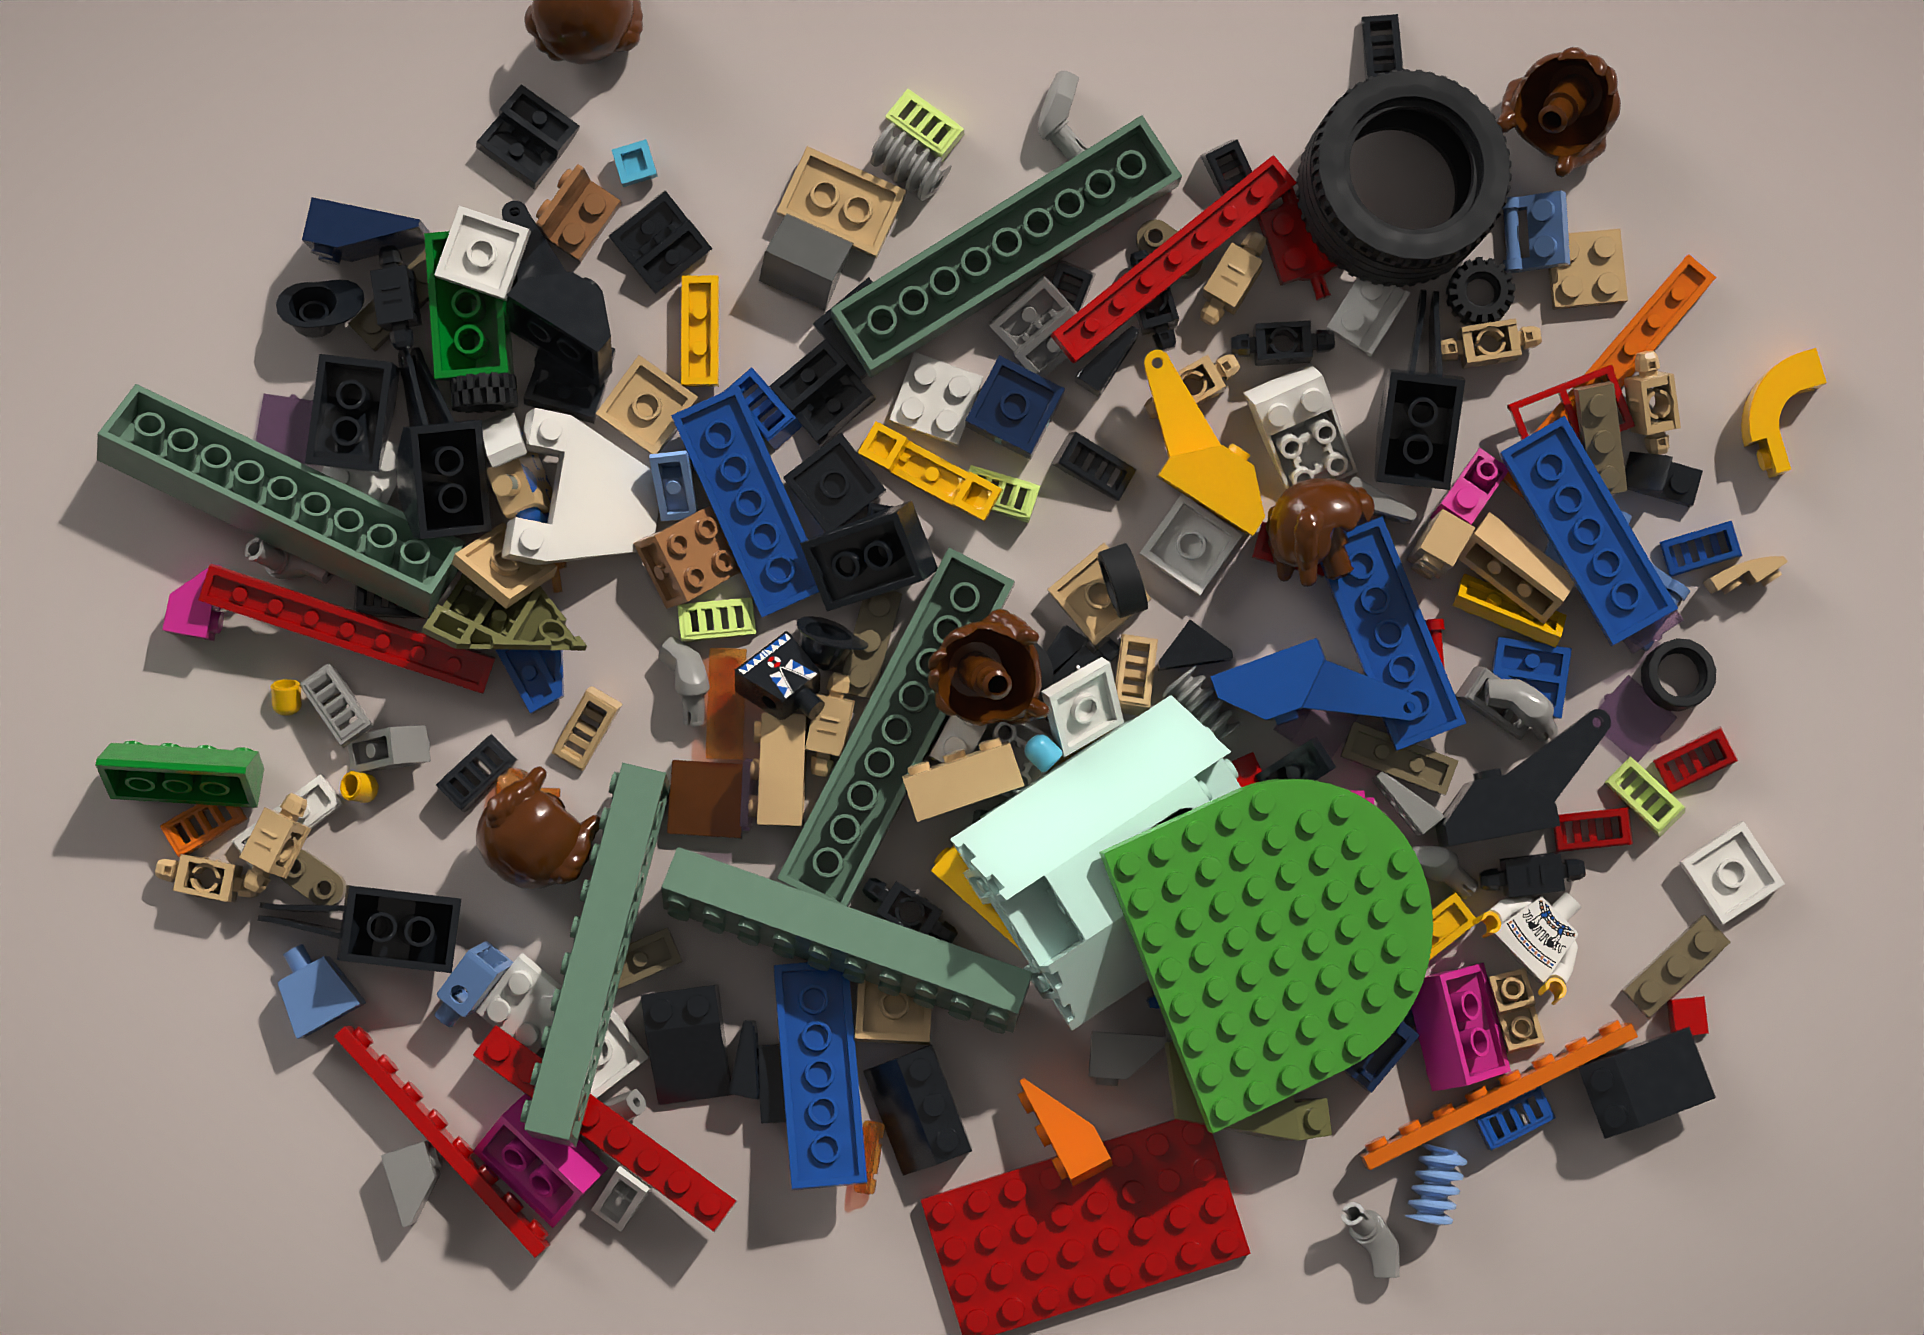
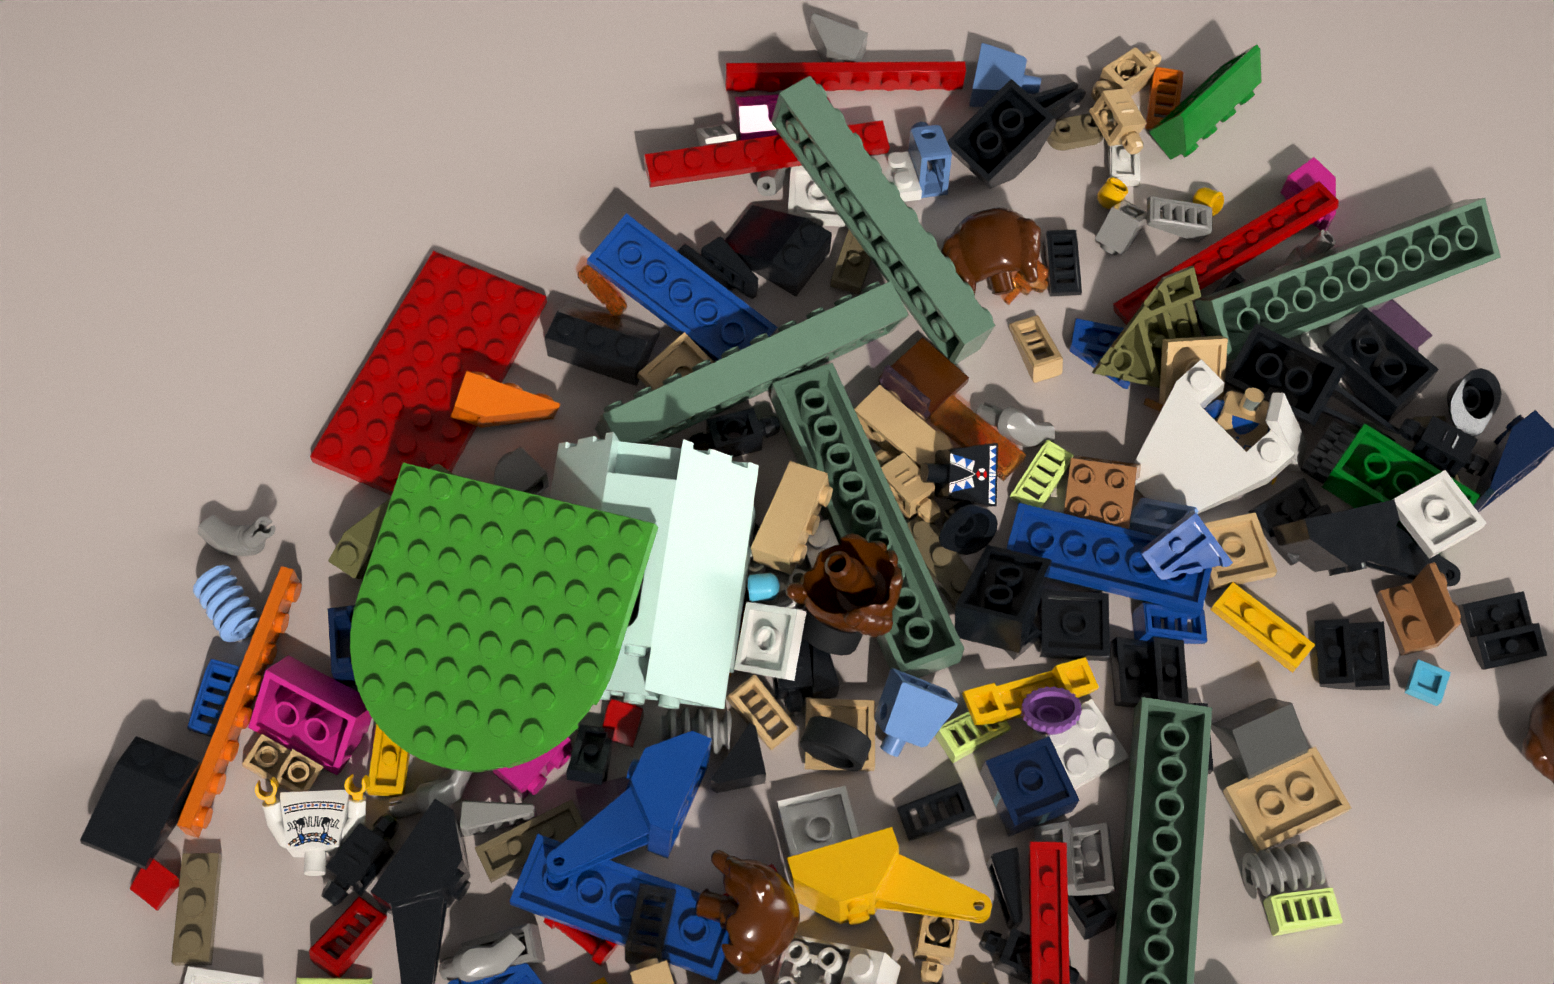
camera: 120 degrees right, 20 degrees down
none -> clear smoke slope [624,883,676,965]
none -> medium blue torso [874,668,958,757]
none -> medium lavender hat [1021,686,1082,735]
none -> wing [1138,510,1233,580]

